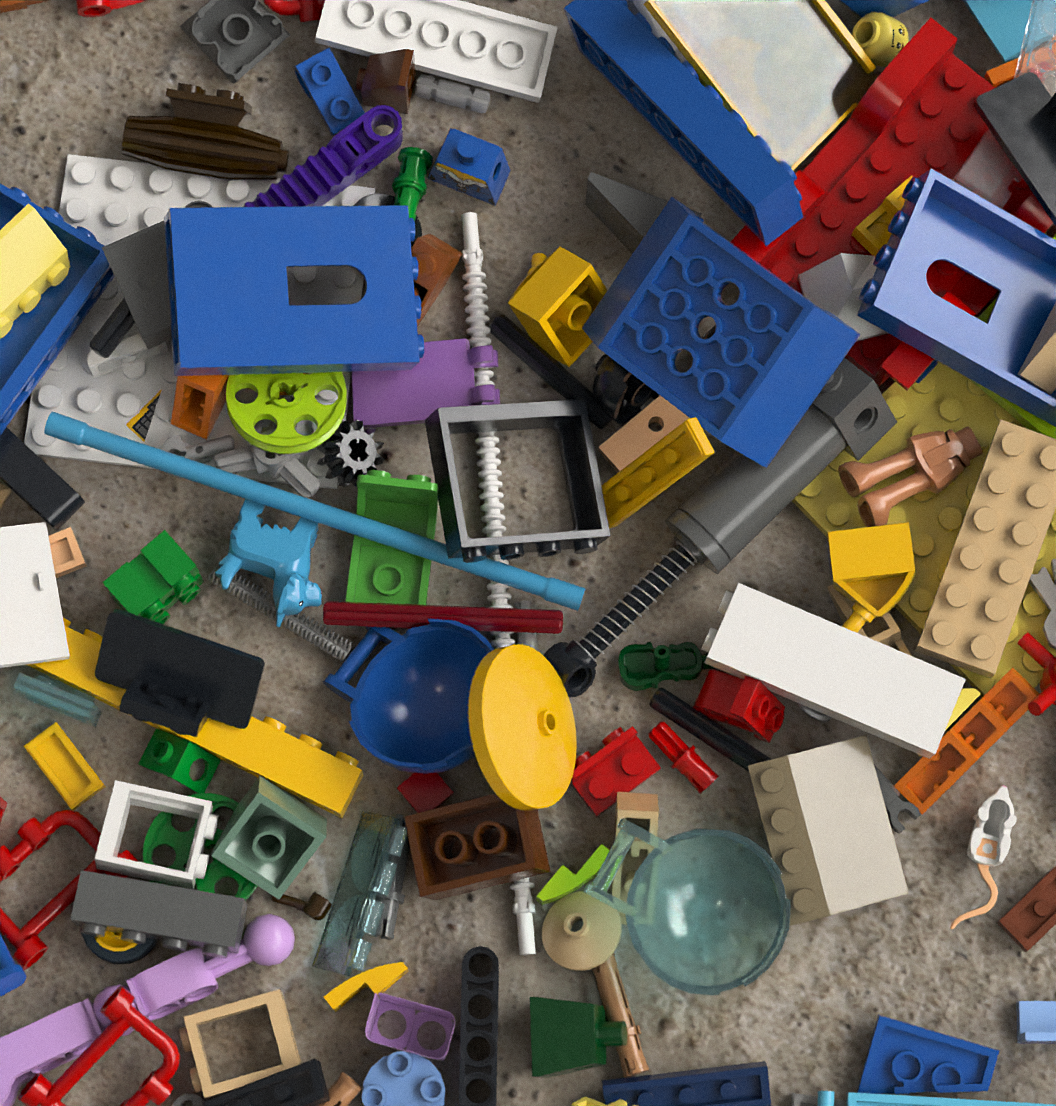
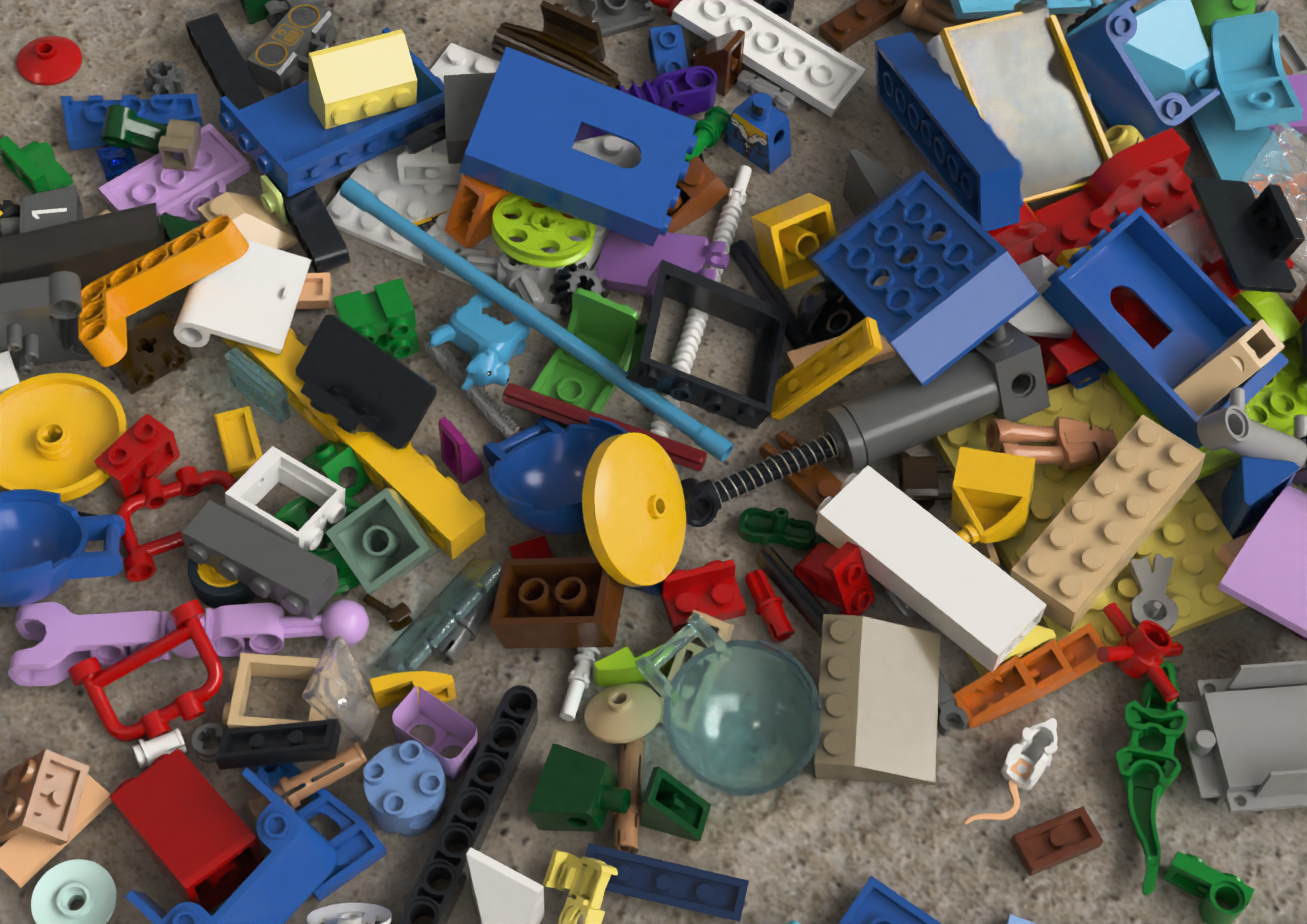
camera: 20 degrees right, 20 degrees down
none -> clear wing [301,635,380,744]
none -> magenta slope [438,417,484,485]
none -> dark green slope [640,766,711,841]
none -> dark orange hinge [759,430,843,511]
none -> dark brown piece [898,451,952,511]

